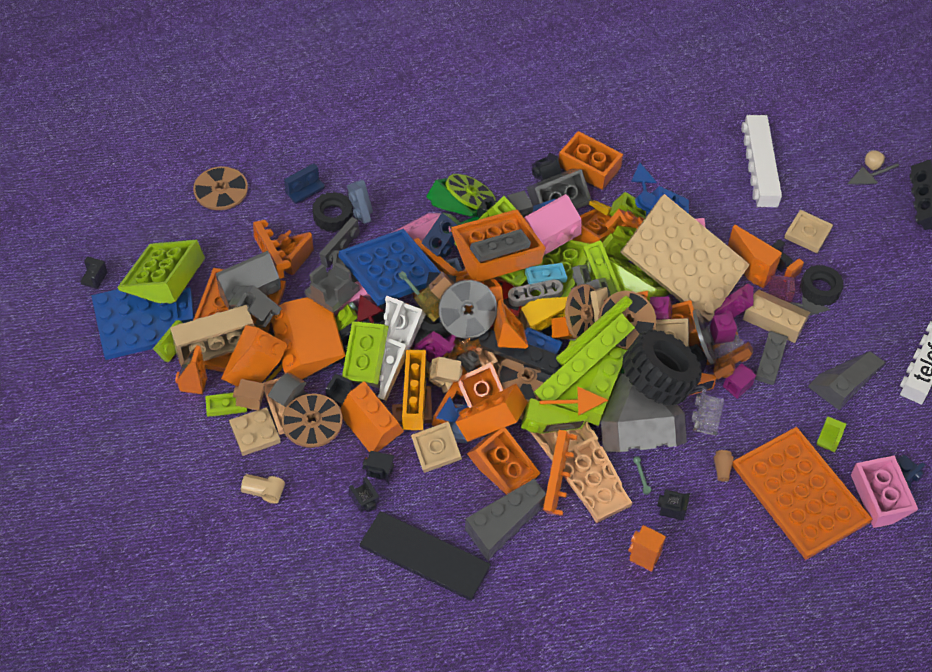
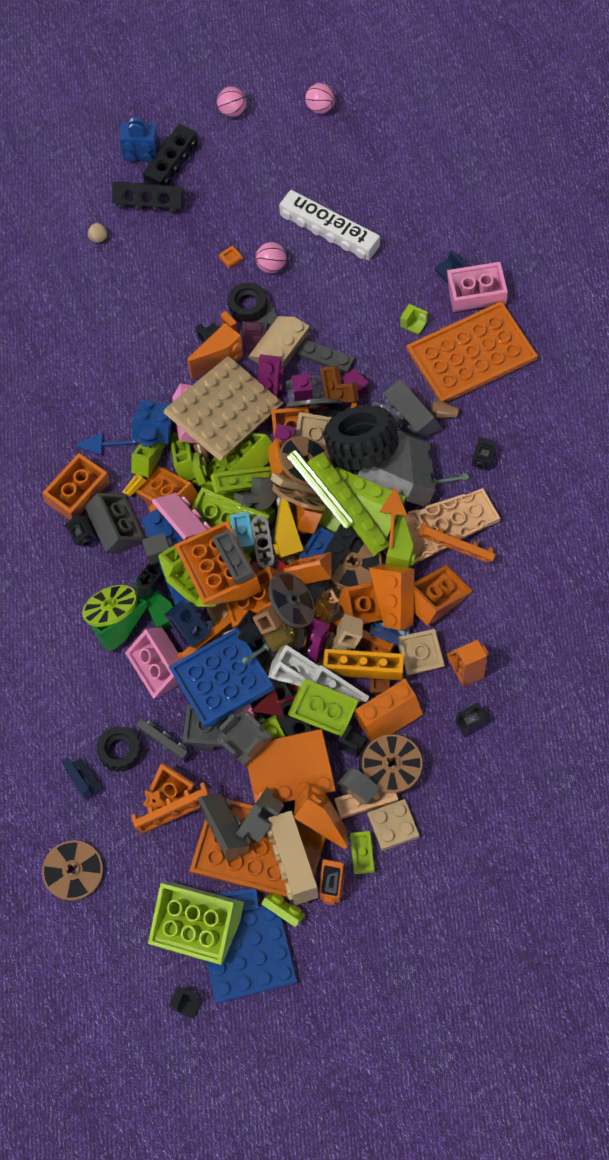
camera: 80 degrees left, 10 degrees up
medium nougat brick [233,379,264,411] -> none
tan piece [241,474,285,504] -> none
sand blue bracket [347,180,373,224] -> none
black tile [360,511,491,601] -> none
black window [362,451,394,485] -> none
dark grey wedge [465,479,546,561] -> none
orange bracket [605,209,644,232] -> none
orange brick [628,525,666,572] -> none
white brick [742,115,782,207] -> none
tan plate [784,210,833,253] -> none
dark grey wedge [808,351,886,410] -> none
dark grey piece [847,163,899,185] -> none
none -> orange tile [219,245,244,270]
none -> bright pink piece [255,242,287,274]
none -> dark grey slope [383,379,442,438]
none -> orange wedge [446,640,488,687]

